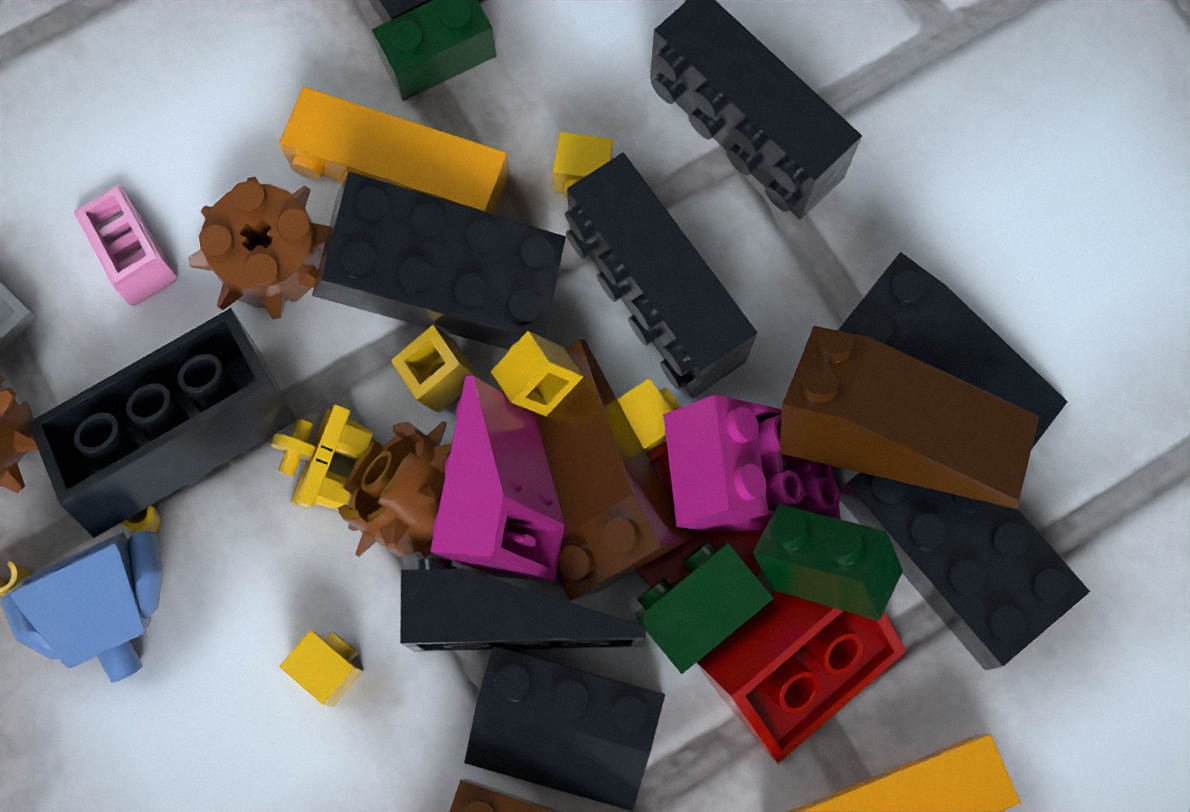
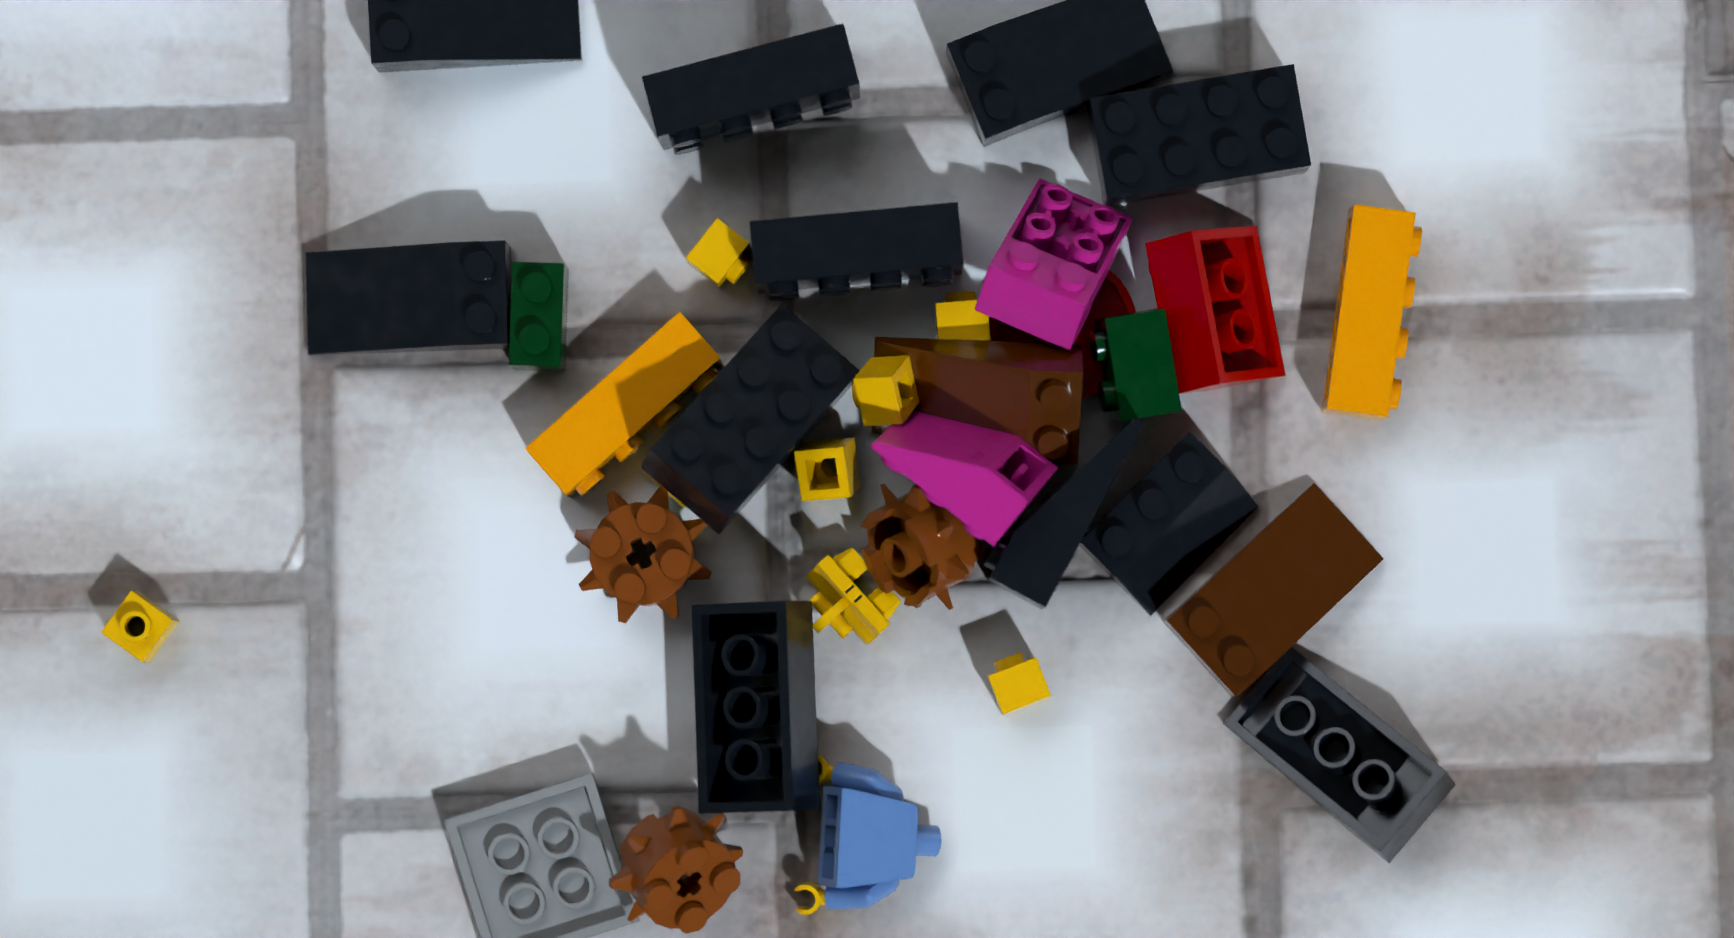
camera: 55 degrees left, 10 degrees up
bright pink slope [74,184,177,305] -> none
dark green brick [753,504,903,621] -> none
reddish brown slope [780,326,1039,509] -> none

